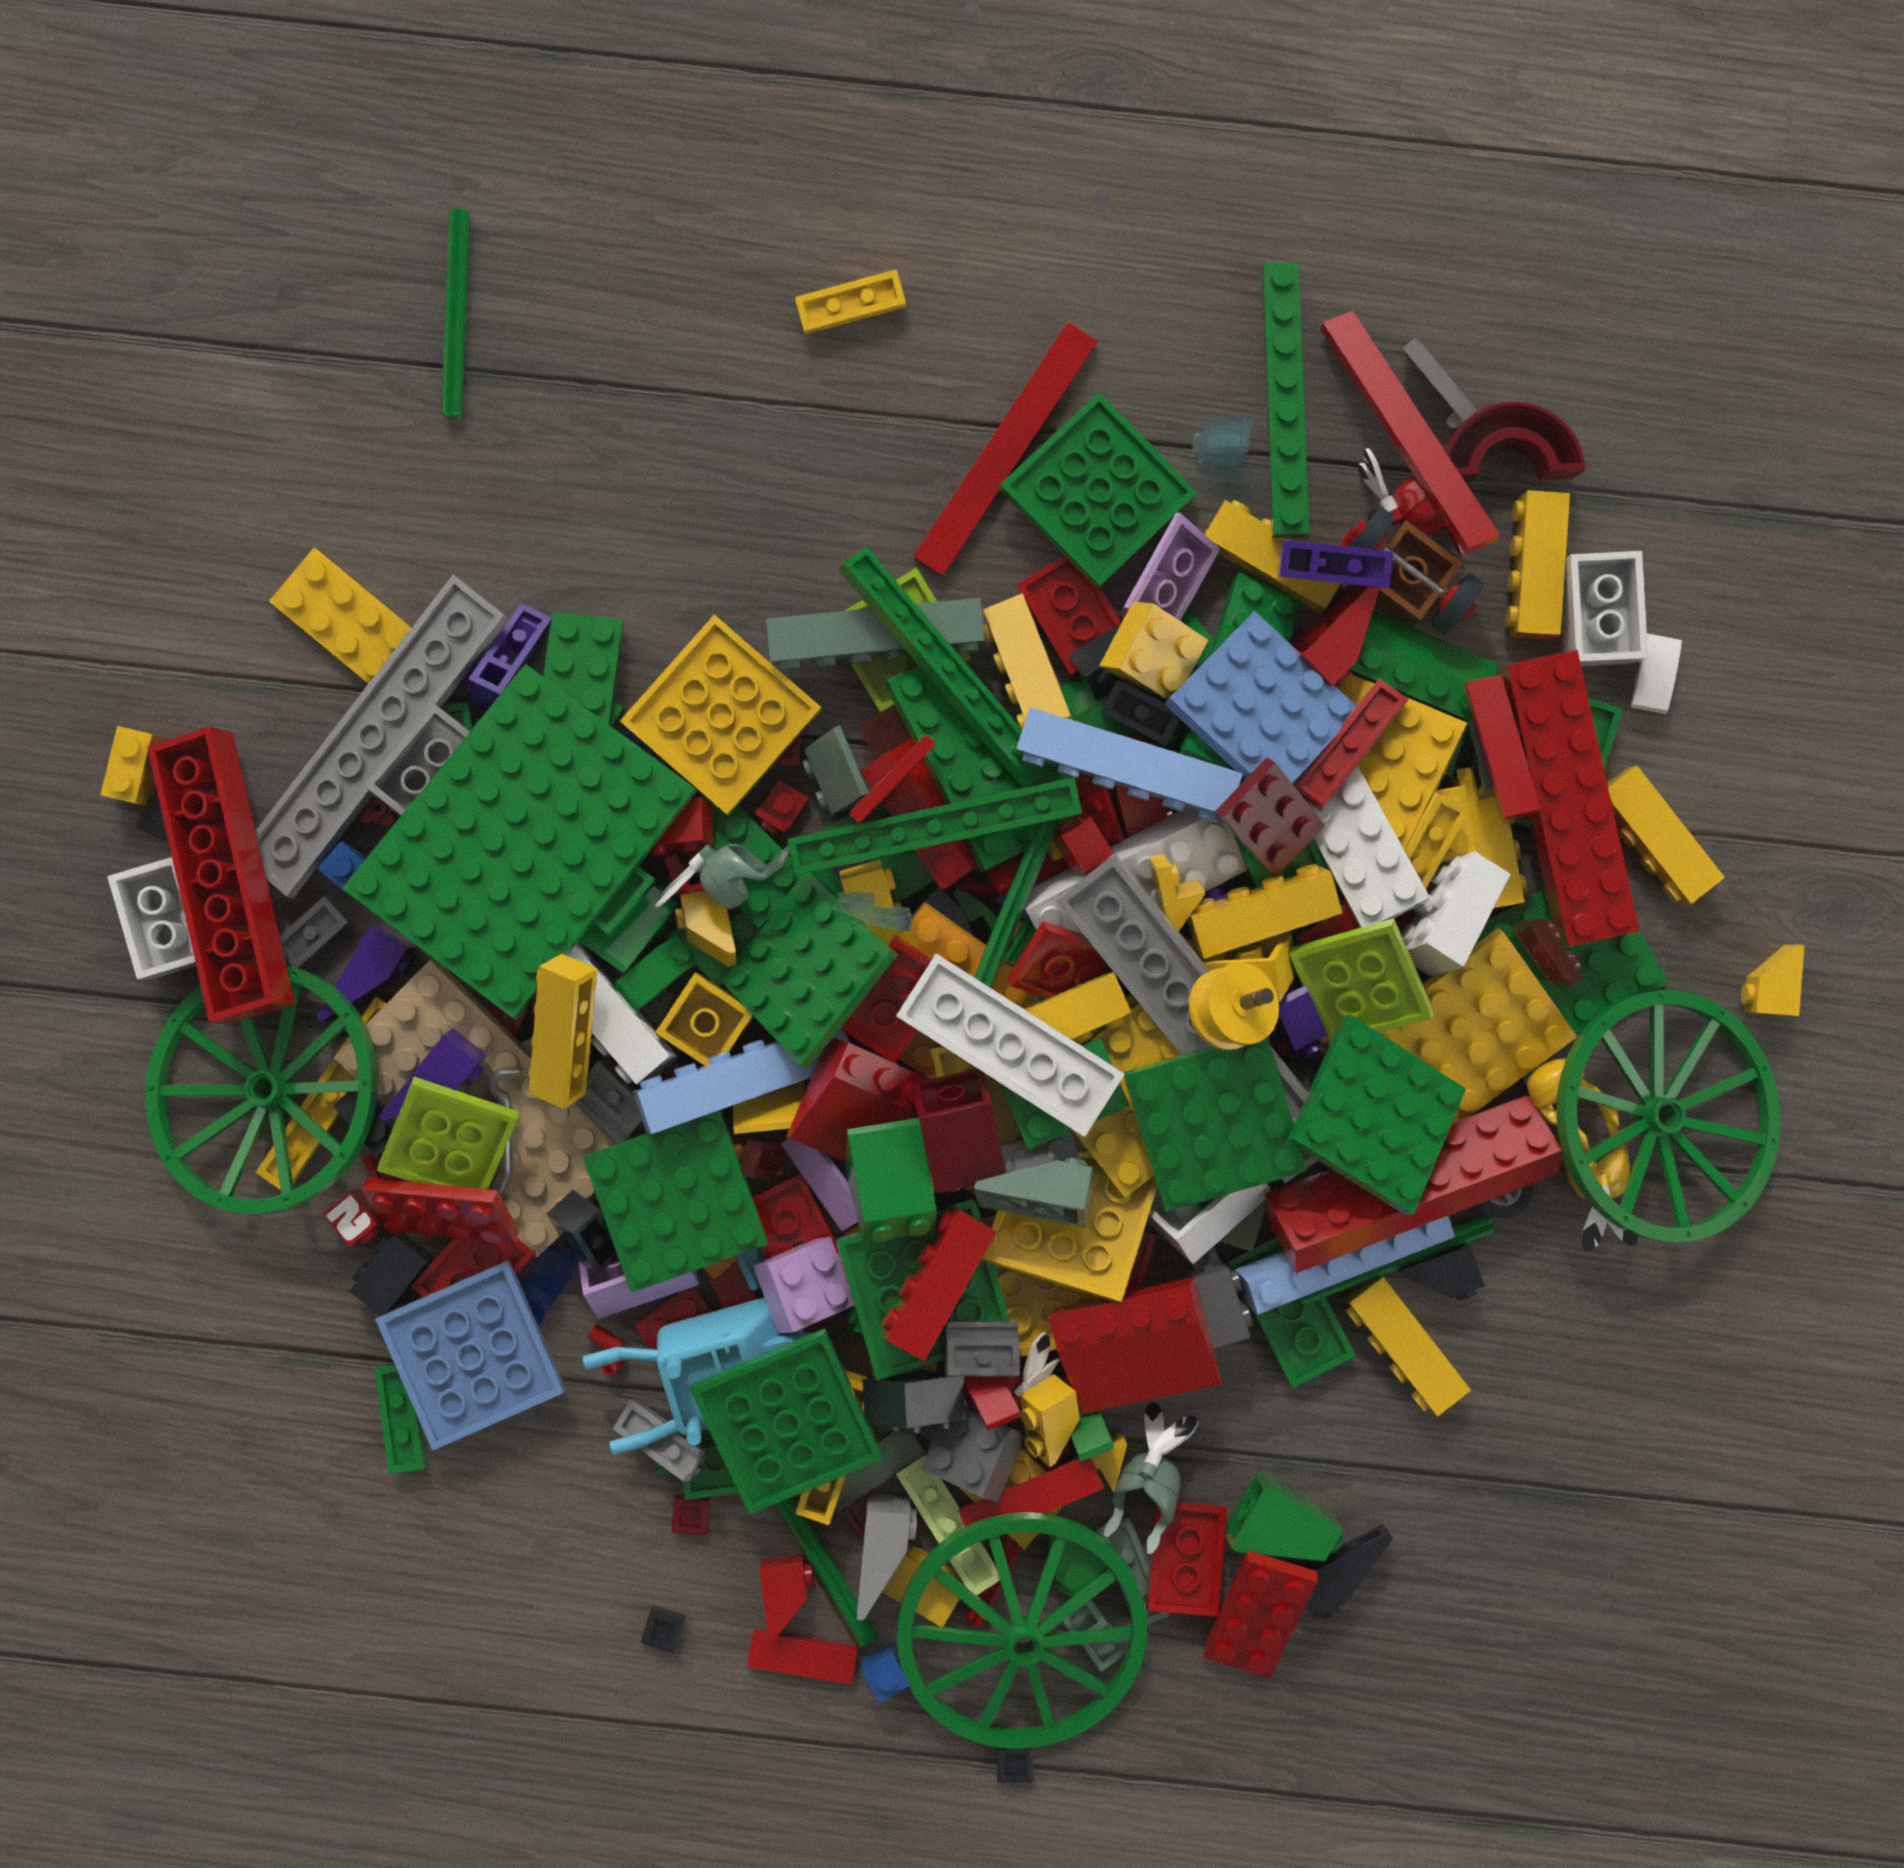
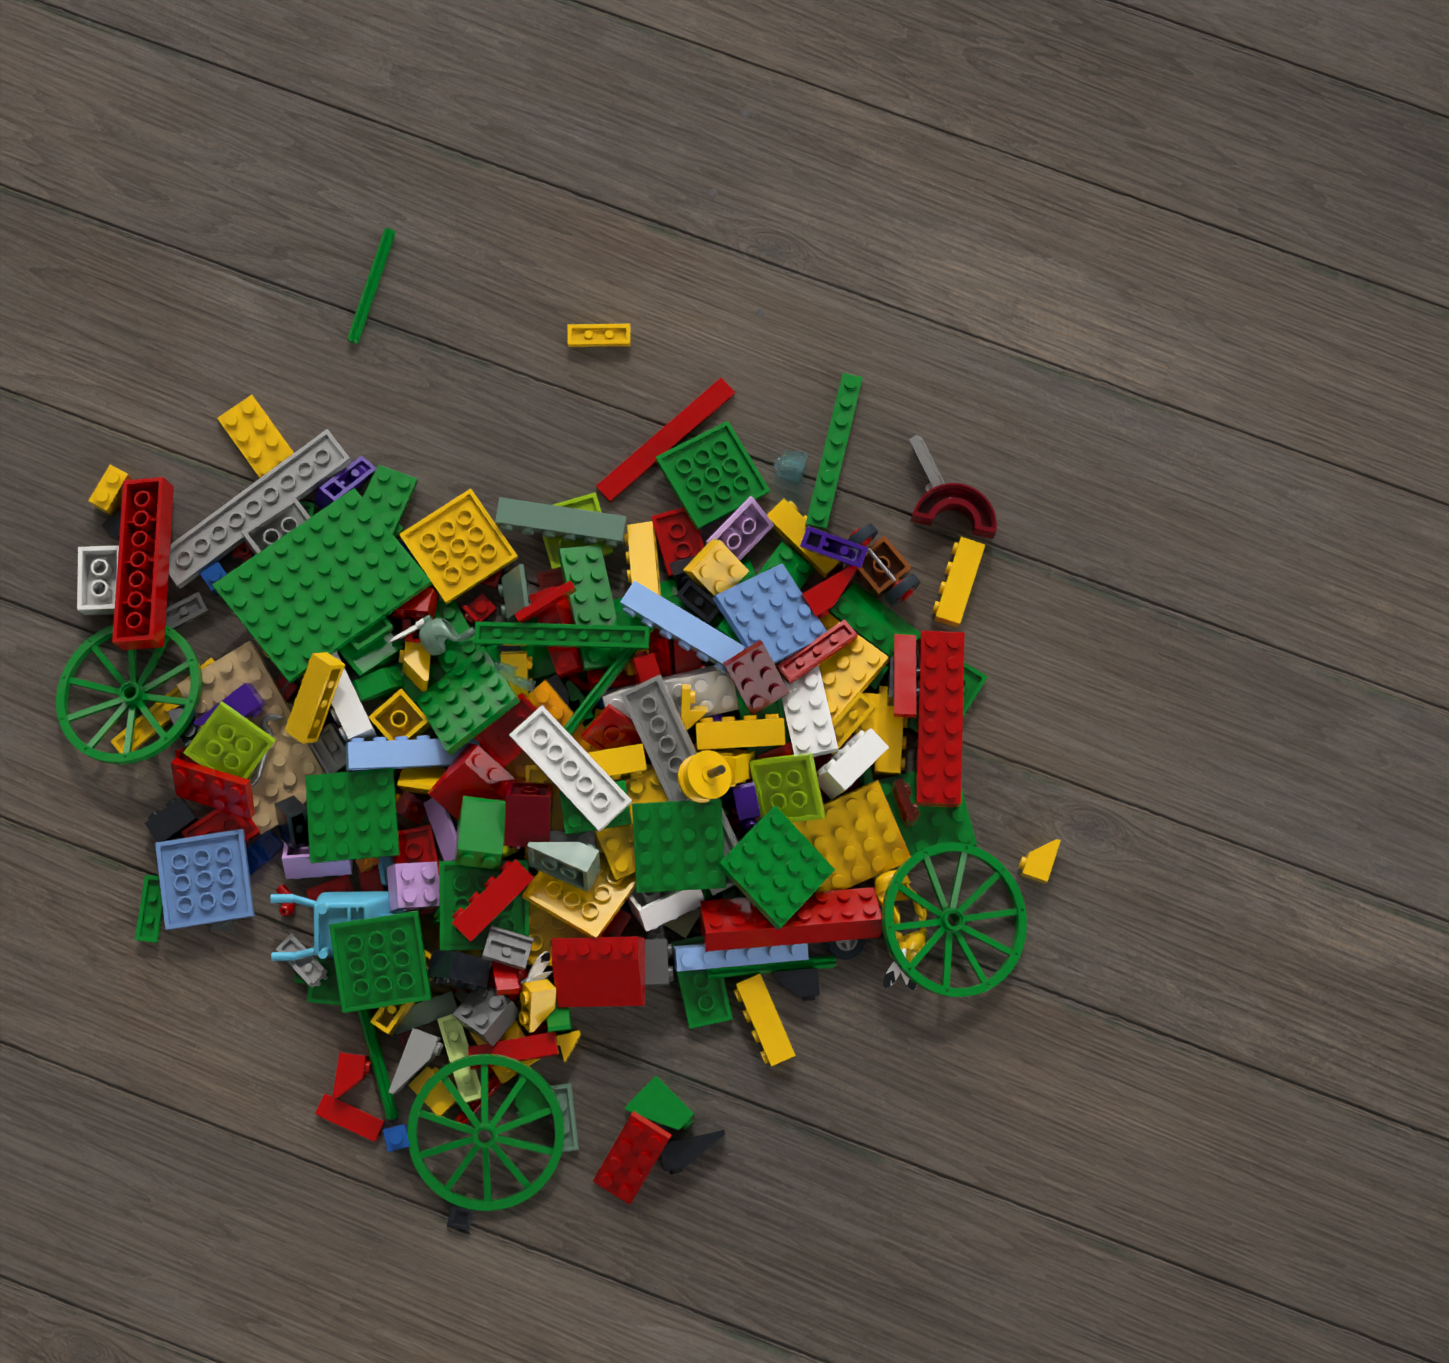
camera: 10 degrees right, 10 degrees down
dark purple slope [316,926,416,1021] -> none
brick [323,1188,382,1247] -> none
black tile [640,1605,686,1653] -> none
dark red tile [671,1494,711,1535] -> none
green plate [837,546,1054,788] -> none
sand green slope [1063,1599,1128,1672] -> none
sand green hair [1104,1402,1198,1555] -> none
red plate [1146,1501,1227,1616] -> none
red tile [1320,311,1500,554] -> none
red hair [1358,448,1465,557] -> none
white brick [1562,551,1648,666] -> none
yellow brick [1607,765,1725,905] -> none
white slope [1631,633,1682,714] -> none

